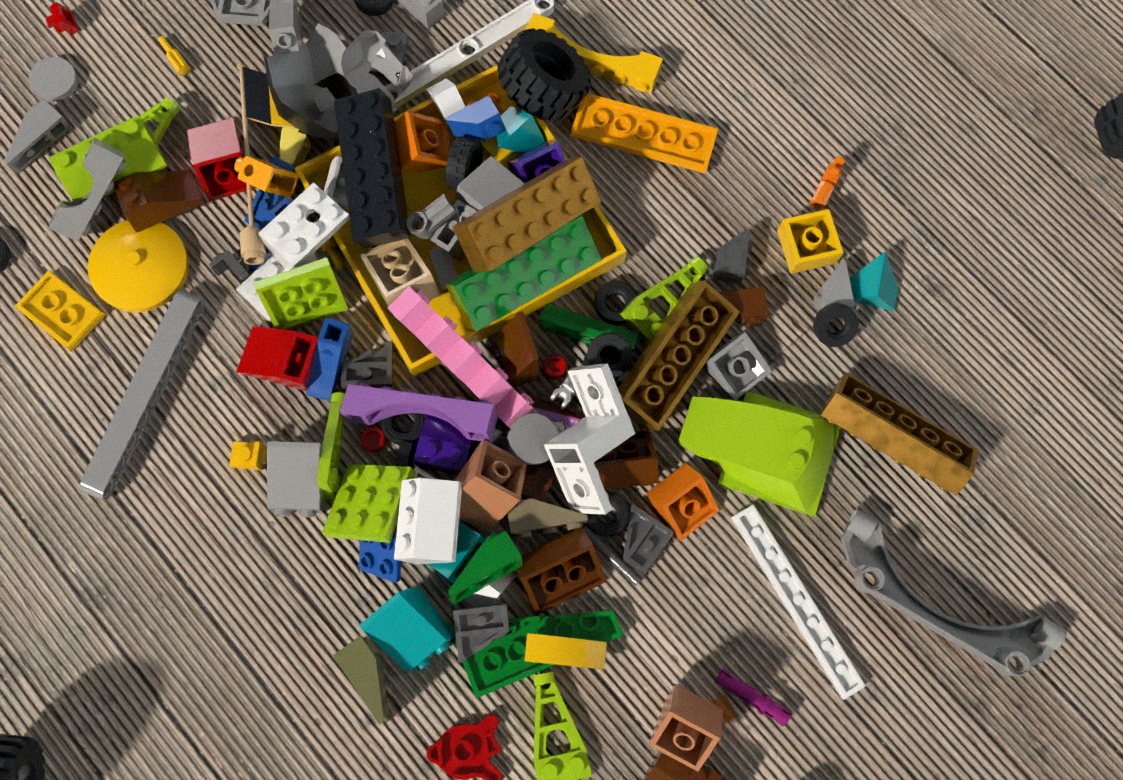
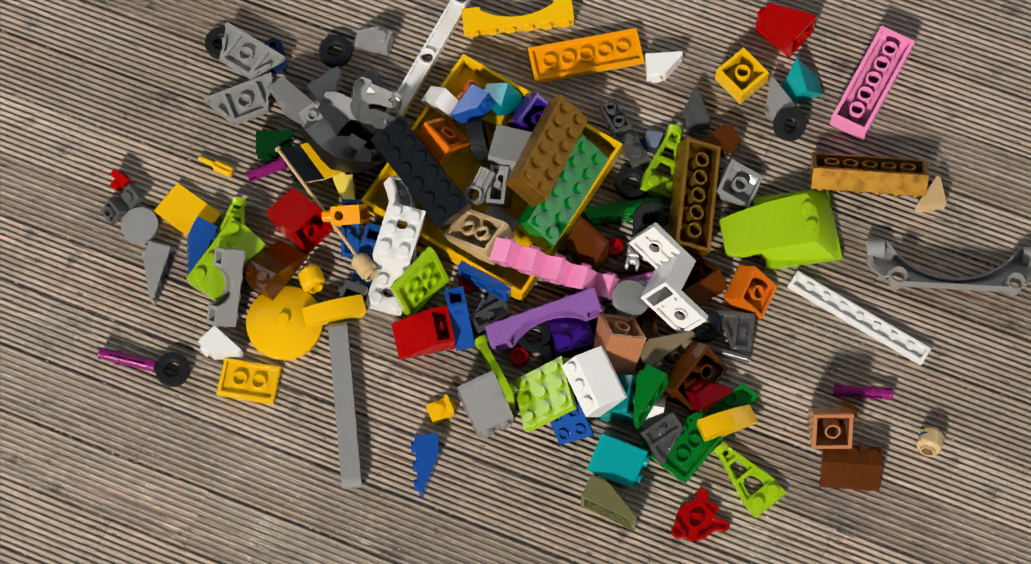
camera: 20 degrees left, 5 degrees down
black tyre [497,28,591,121] -> none
orange bar [810,156,845,210] -> none
none -> dark grey slope [101,183,144,225]
none -> yellow tile [154,183,222,236]
none -> blue slope [187,216,219,276]
none -> white slope [198,326,244,360]
none -> magenta pin [246,156,289,183]
none -> dark green slope [256,130,295,161]
none -> yellow head [298,264,326,294]
none -> yellow slope [302,294,367,327]
none -> light grey slope [307,66,341,106]
none -> blue slope [411,433,440,497]
none -> blue tile [458,261,511,302]
none -> red tile [459,277,478,294]
none -> dark grey slope [599,98,650,168]
none -> dark blue slope [641,130,664,153]
none -> white slope [645,51,683,83]
none -> dark red slope [685,379,733,413]
none -> red slope [755,3,816,58]
none -> bright pink brick [830,25,915,141]
none -> tan slope [915,175,947,213]

